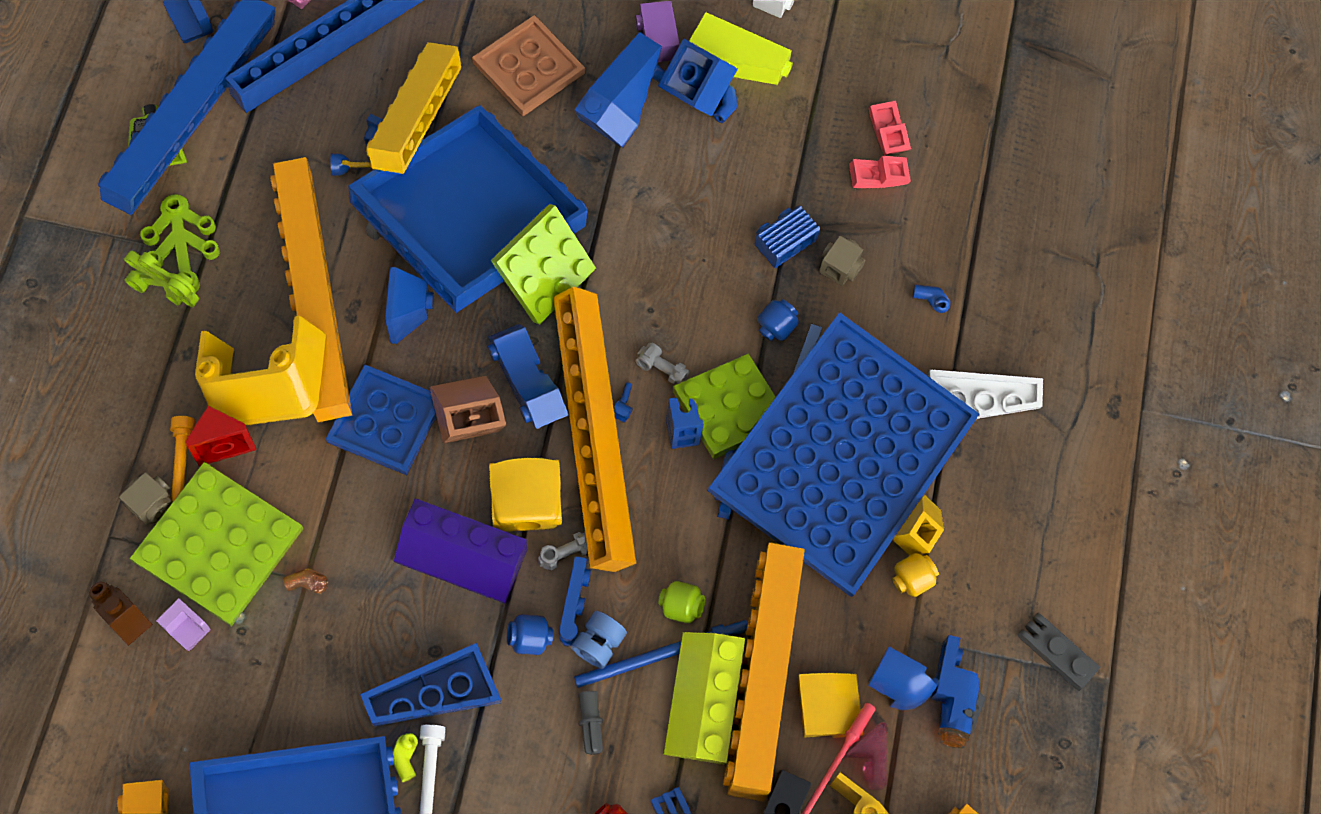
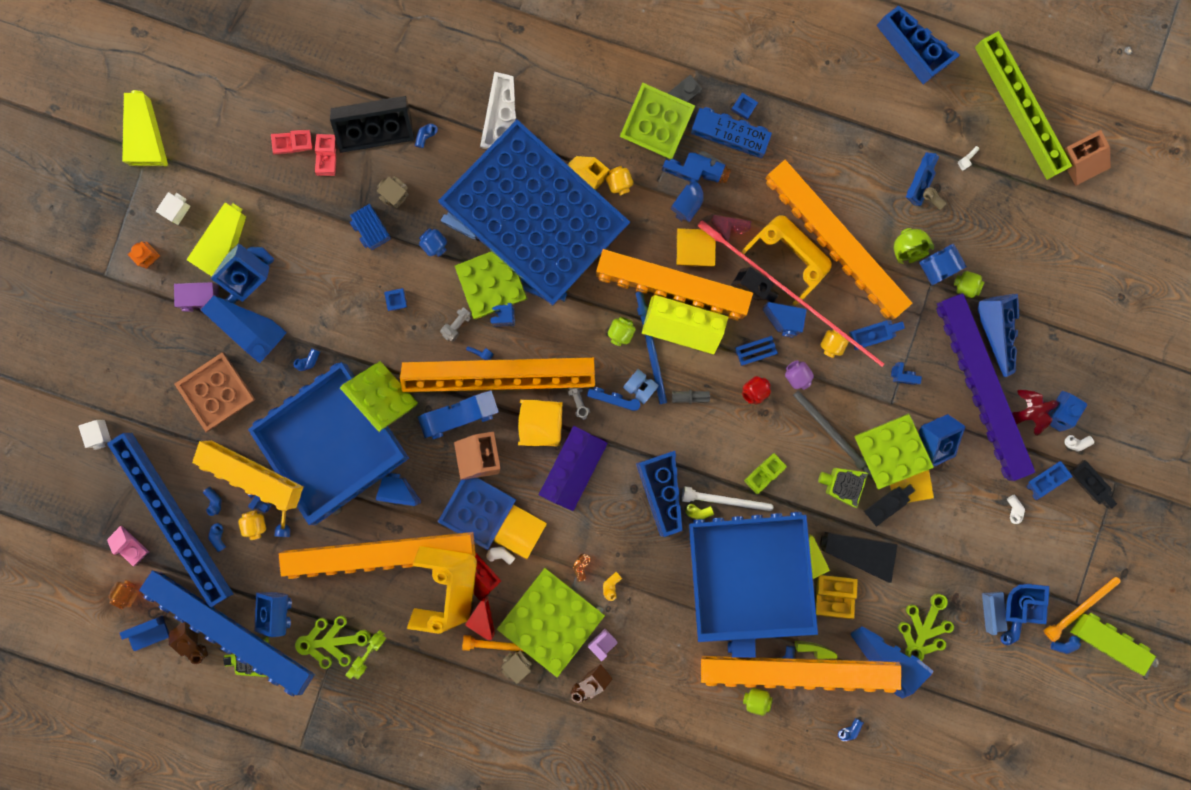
camera: 75 degrees left, 20 degrees up
blue head [507,614,553,655] -> none
none -> reddish brown brick [169,622,208,664]
none -> blue arm [203,487,222,516]
none -> blue arm [208,523,226,552]
none -> yellow head [238,510,267,540]
none -> blue brick [254,592,292,637]
none -> blue arm [293,348,320,371]
none -> black slope [330,96,415,153]
none -> blue plate [384,288,408,311]
none -> red panel [473,553,501,600]
none -> white arm [486,547,515,565]
none -> yellow slope [494,505,547,559]
none -> yellow arm [603,572,622,601]
none -> lime plate [620,82,695,159]
none -> blue brick [691,107,772,159]
none -> blue plate [731,93,758,120]

